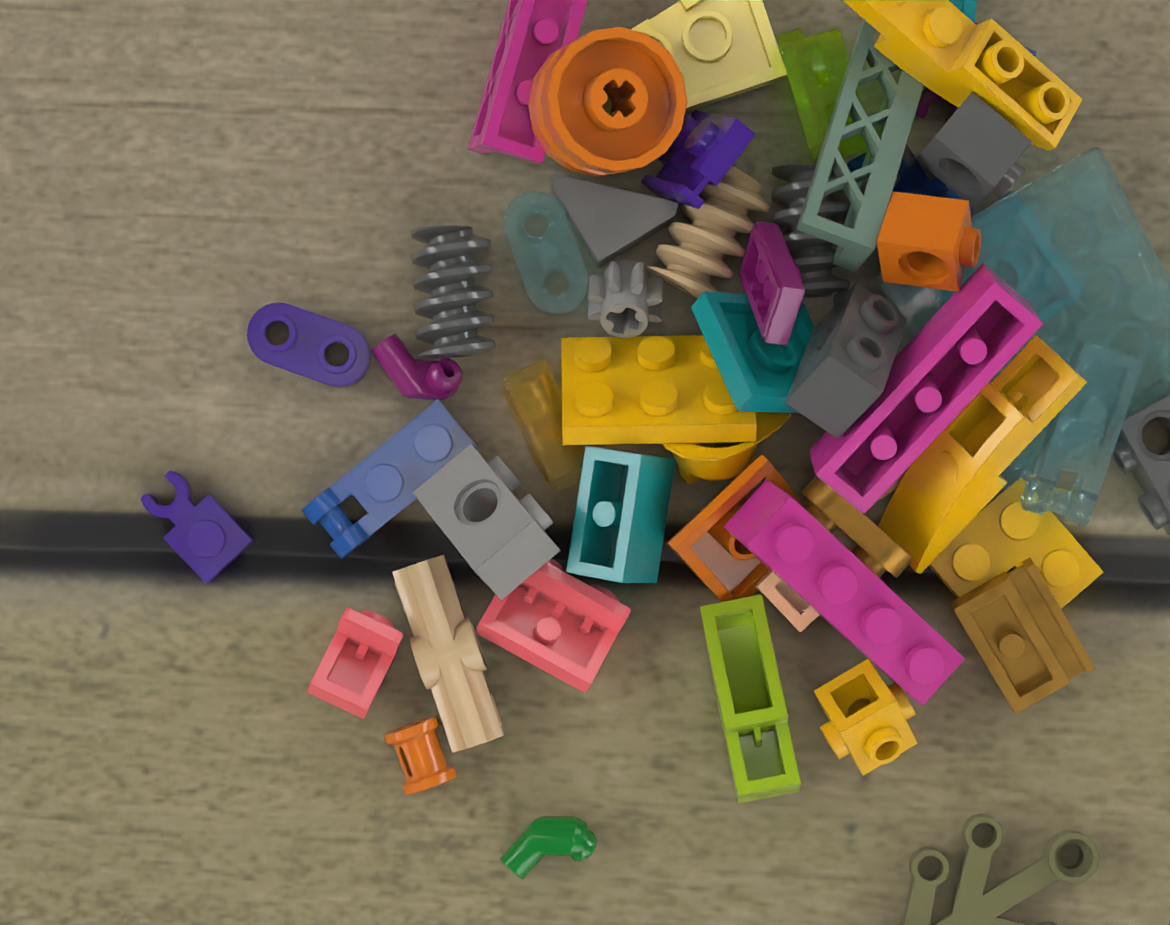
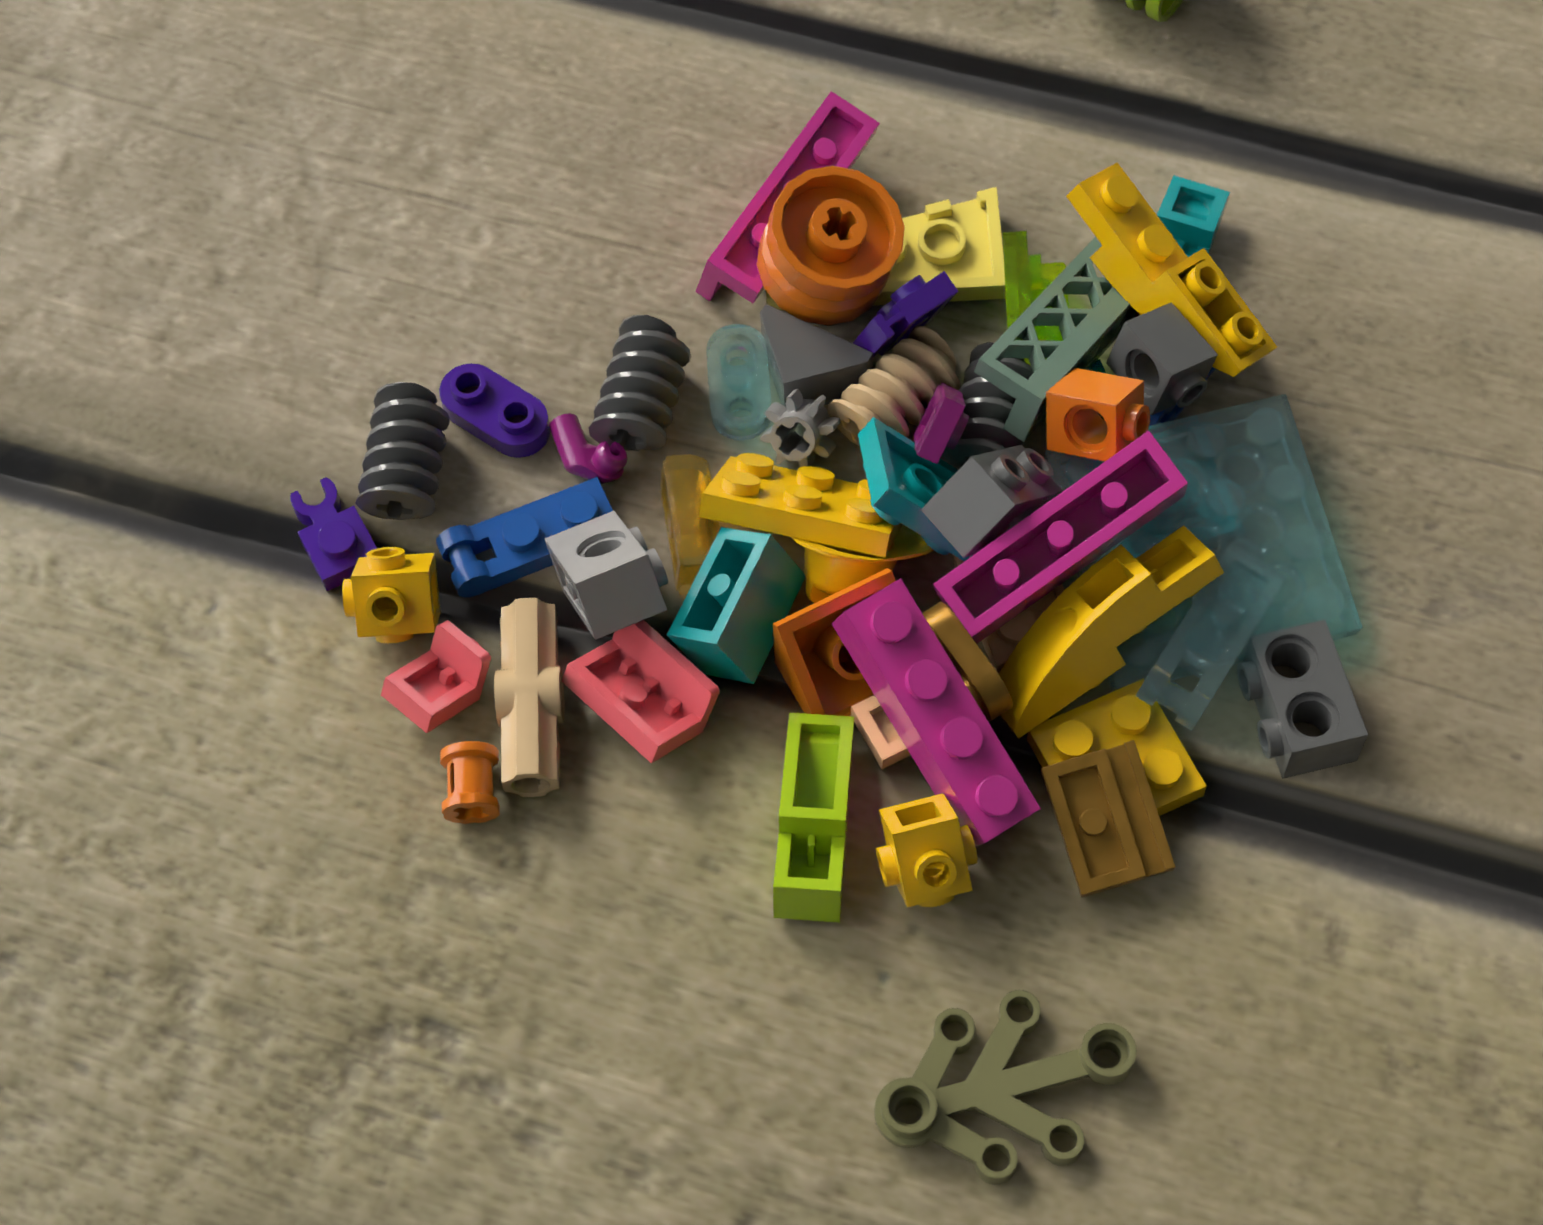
camera: 20 degrees right, 25 degrees down
green arm [500,816,597,879] -> none
none -> yellow brick [342,547,441,644]
none -> dark grey piece [355,382,450,520]

